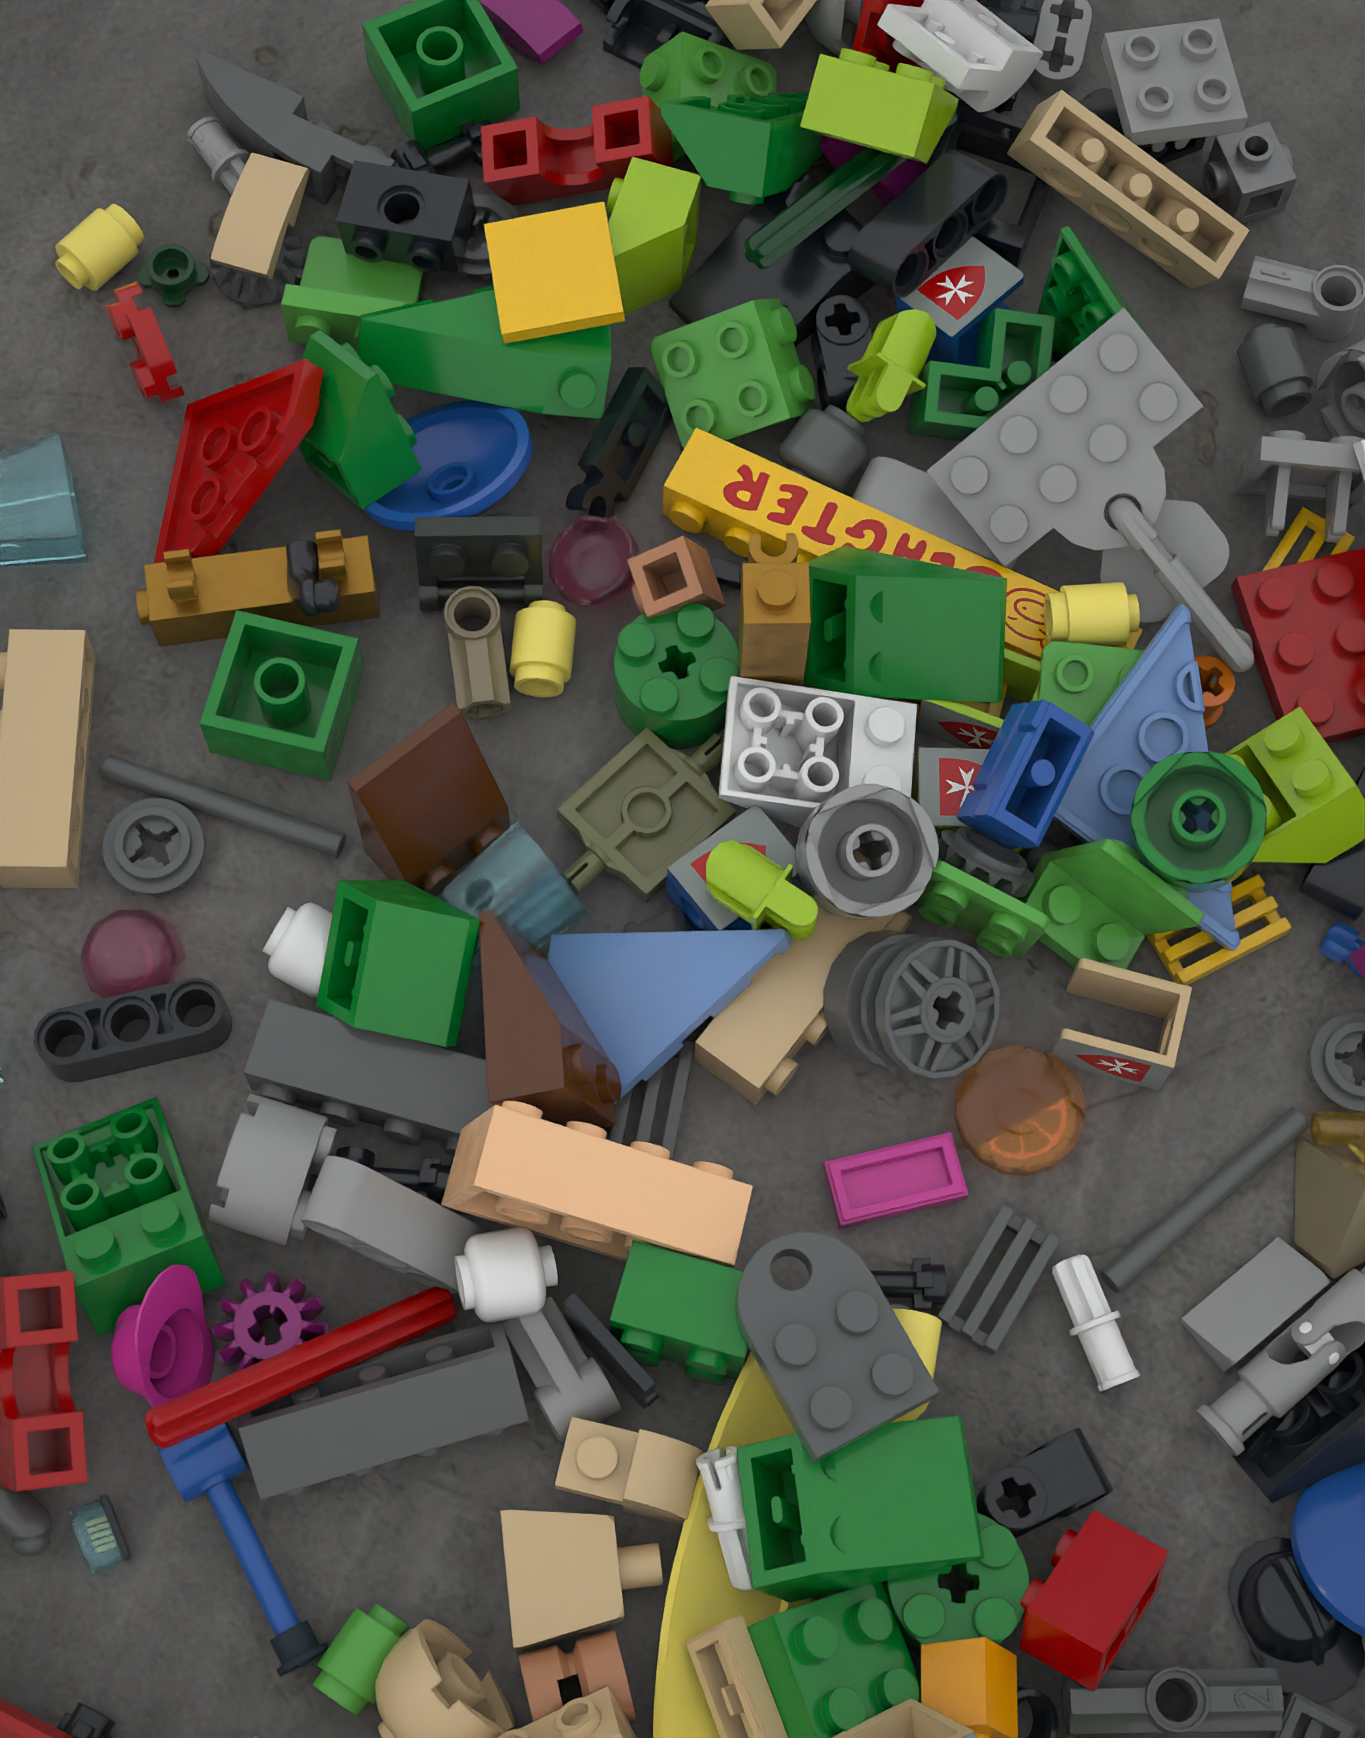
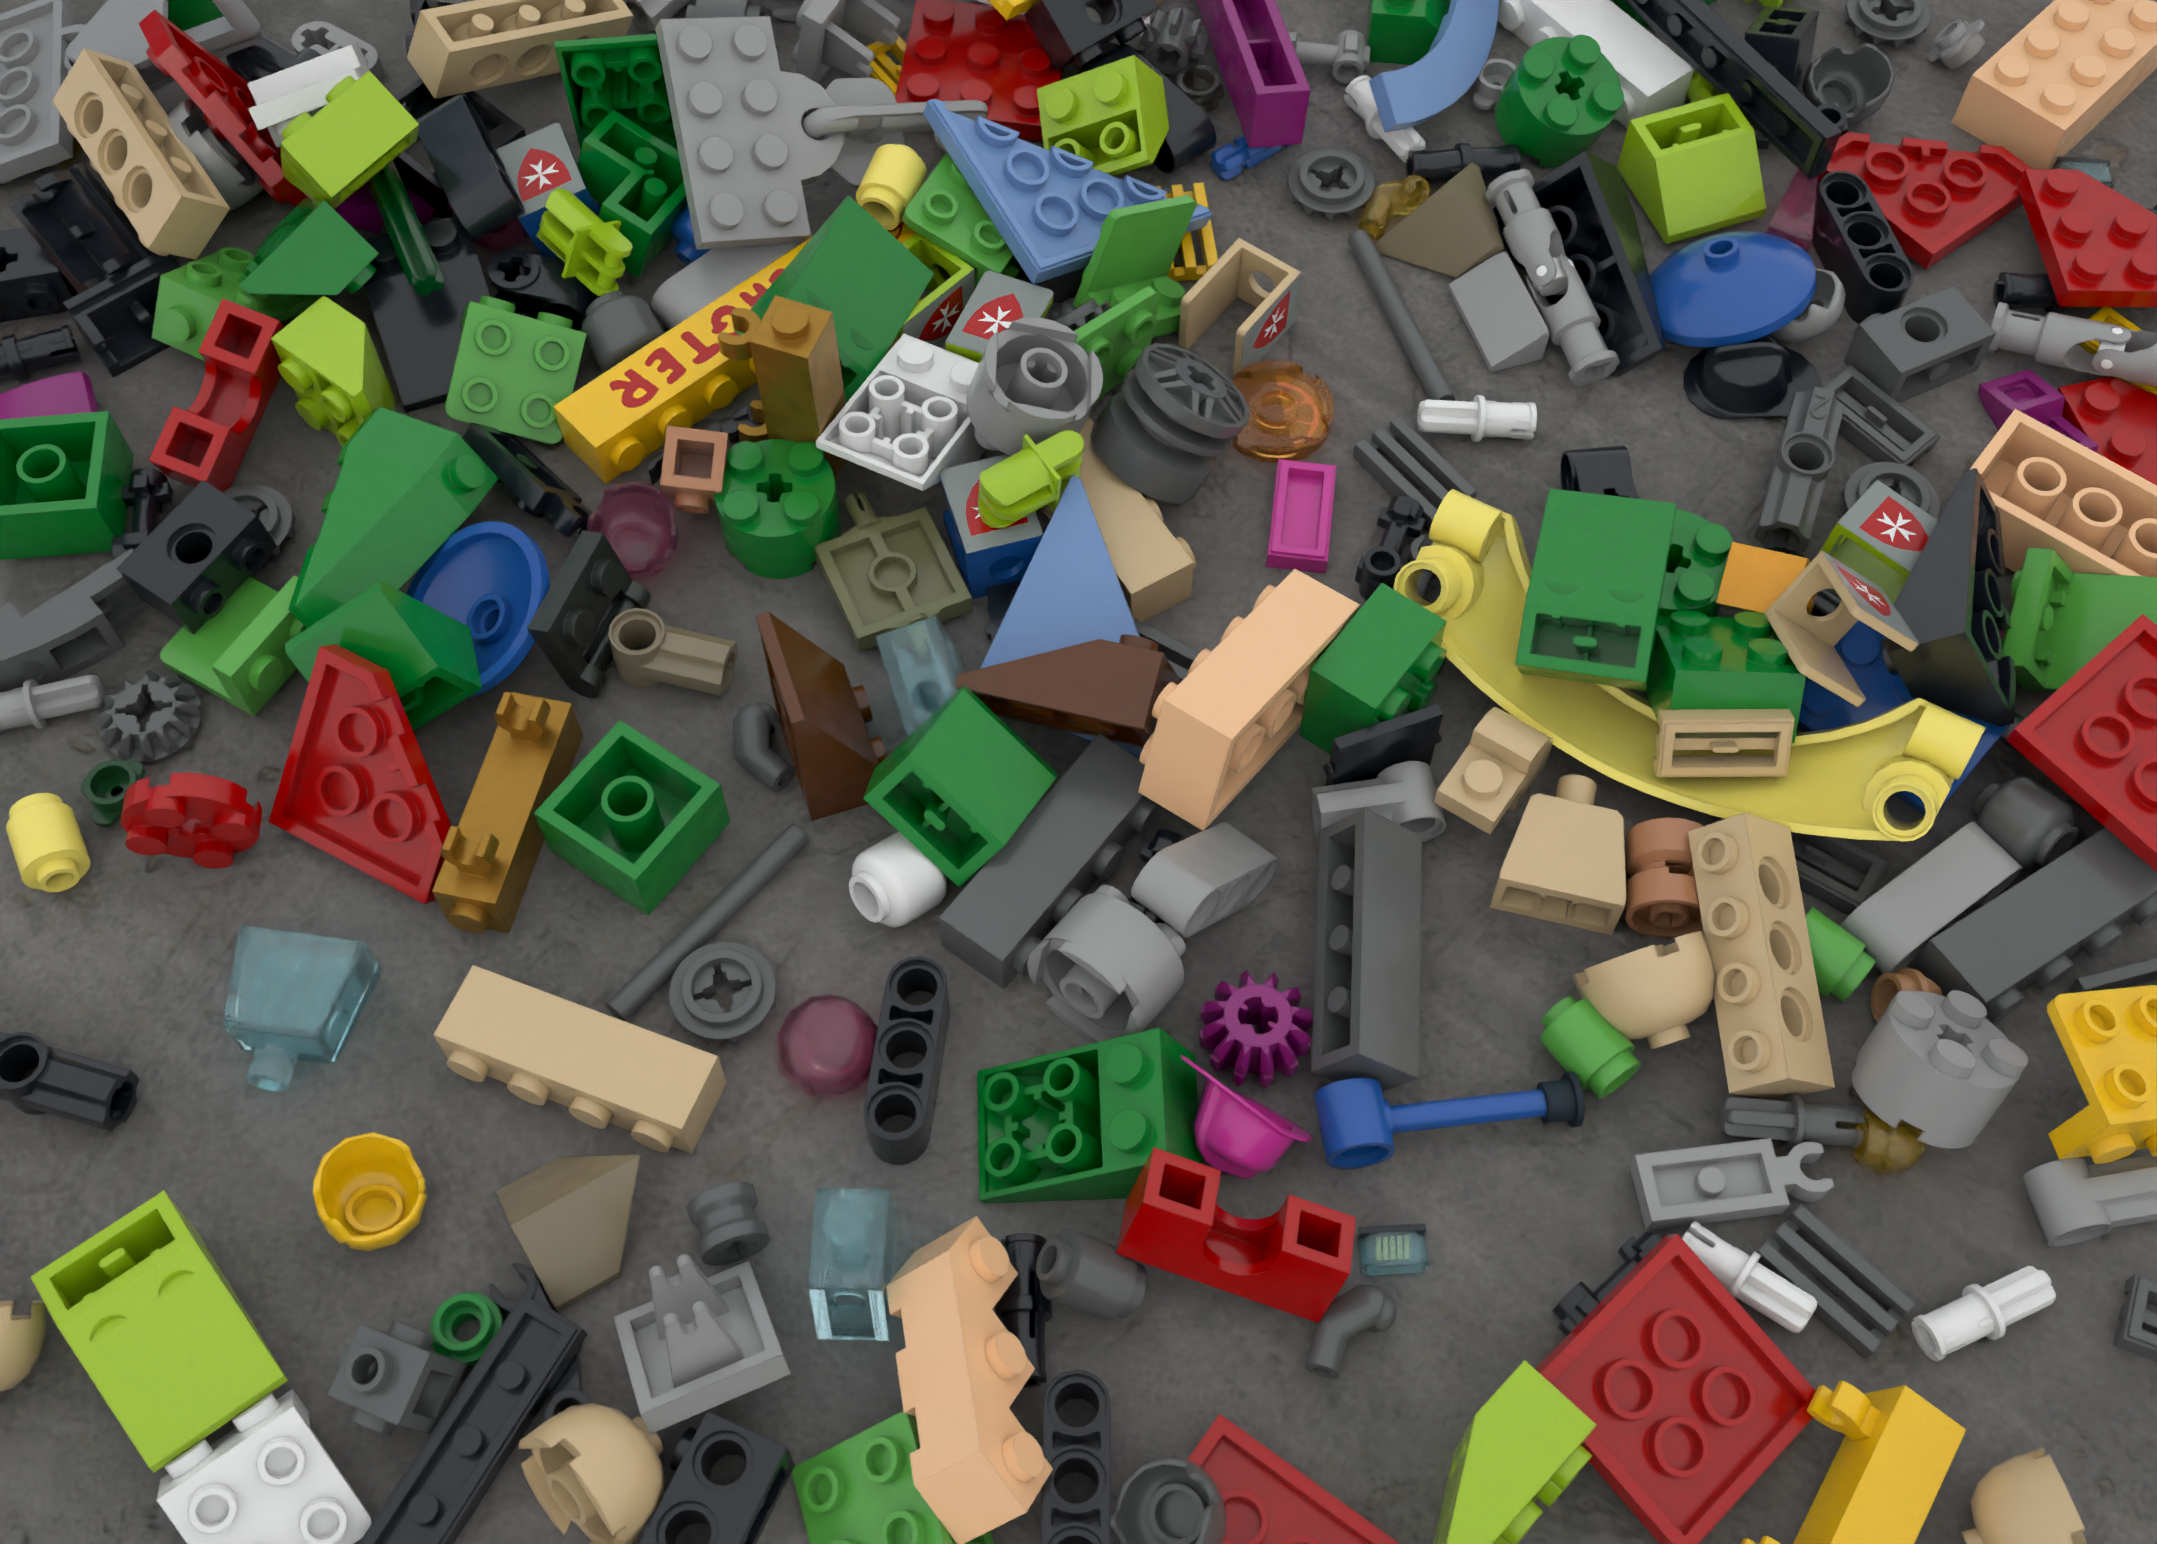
camera: 65 degrees left, 10 degrees down
red axle [144,1286,457,1449] -> none
tan slope [210,153,310,280] -> none
black arm [286,540,341,617] -> none
white head [454,1226,558,1323] -> none
yellow tile [484,201,625,344] -> none
light yellow brick [509,600,577,698] -> none
white axle [696,1446,754,1591] -> none
dark grey plate [736,1231,940,1464] -> none
blue brick [956,699,1095,849] -> none
red brick [1019,1510,1168,1692] -> none
green brick [1129,751,1267,893] -> none

